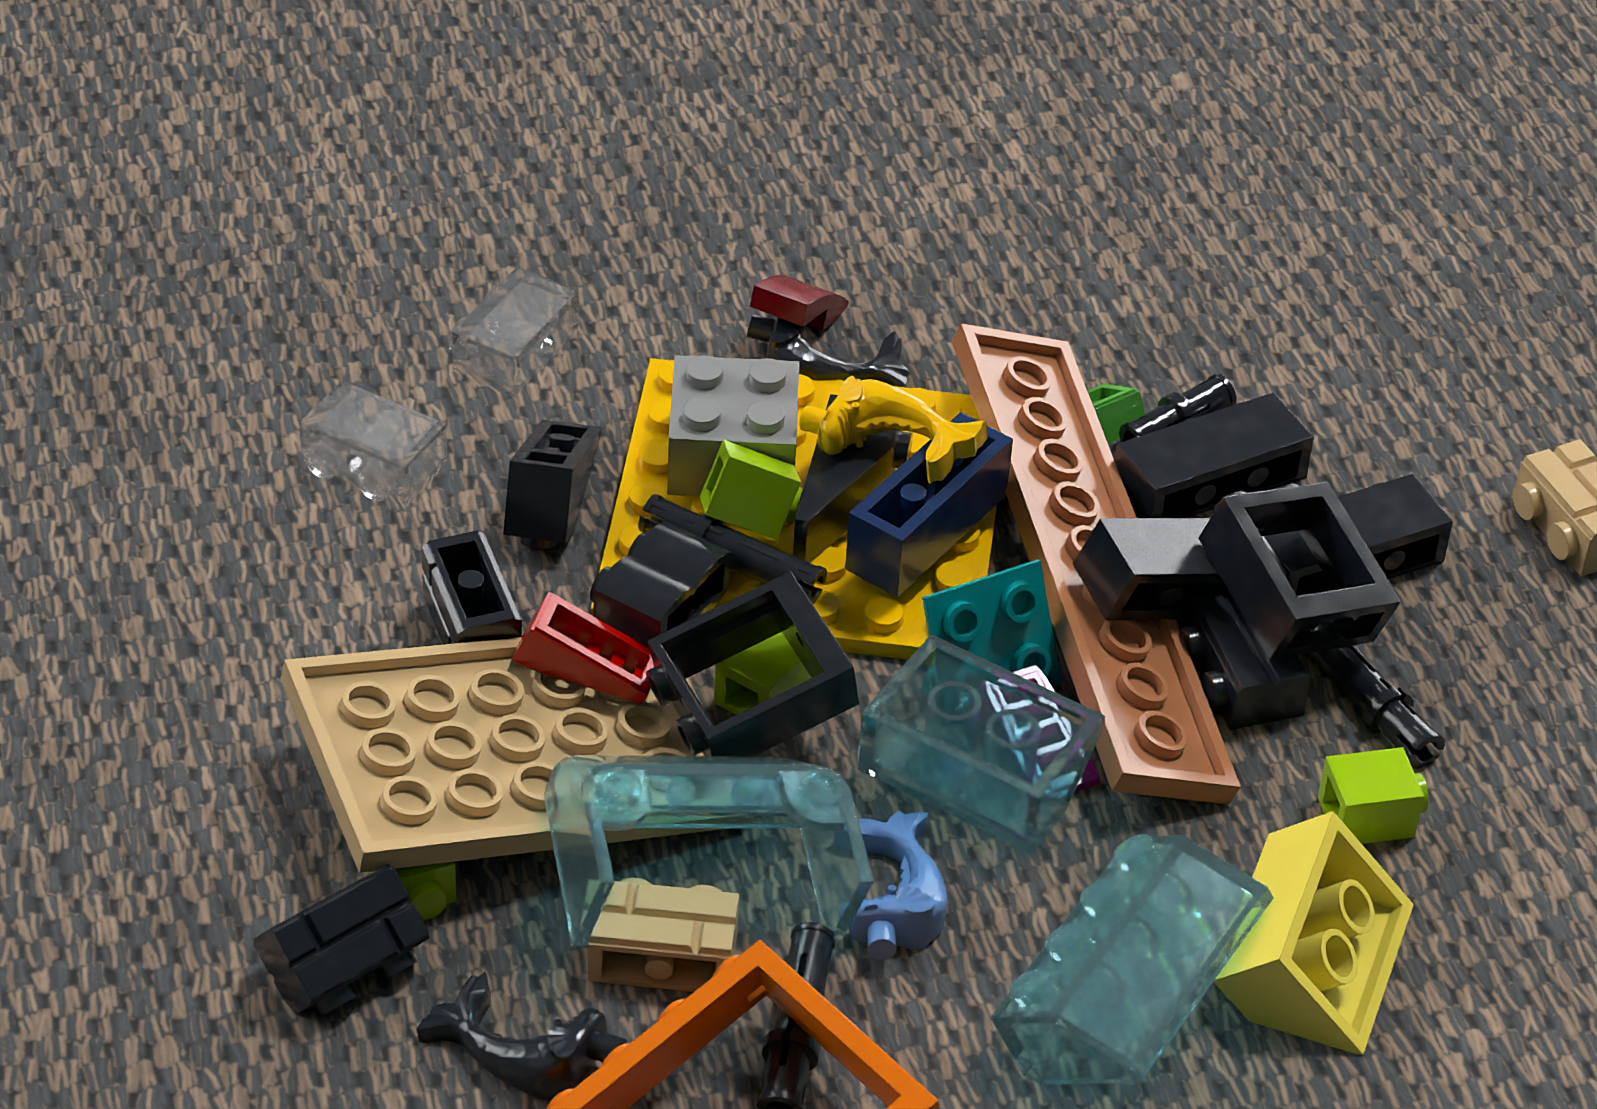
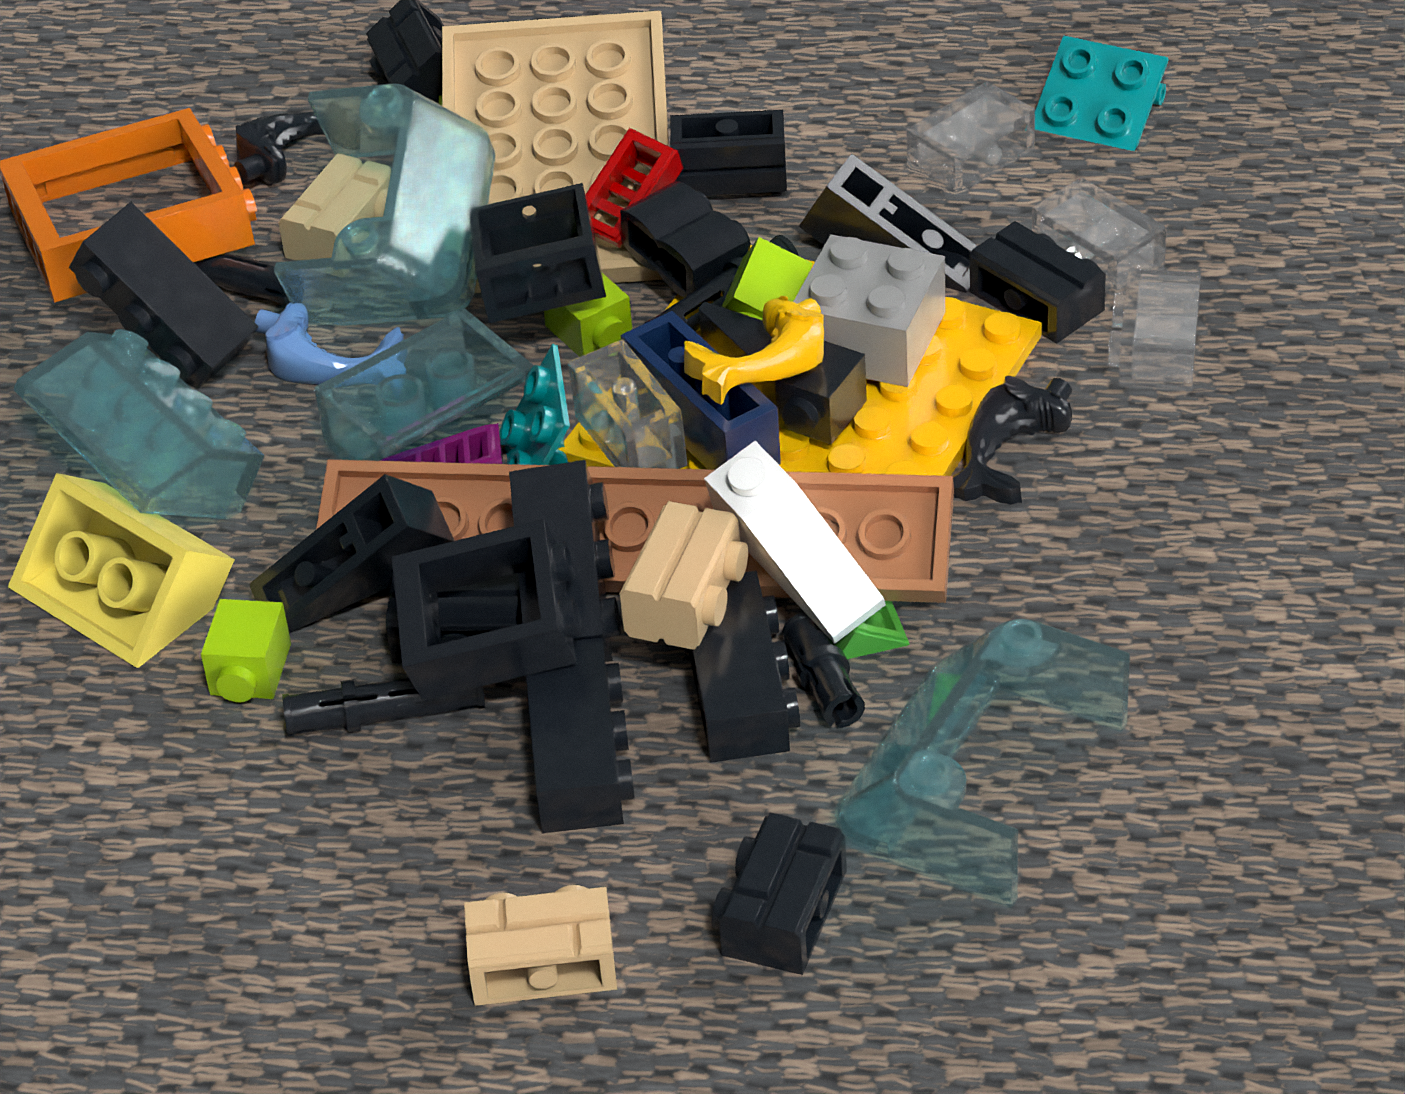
camera: 115 degrees right, 0 degrees up
dark red slope [750,275,849,330] -> none
none -> black brick [69,202,259,389]
none -> black slope [249,474,455,633]
none -> clear brick [568,339,687,469]
none -> tan brick [620,501,748,650]
none -> white slope [704,441,886,644]
none -> black brick [712,812,847,975]
none -> clear light blue windscreen [835,619,1130,909]
none -> black brick [969,221,1106,344]
none -> teal hinge [1029,35,1169,151]
none -> clear brick [1108,269,1201,392]

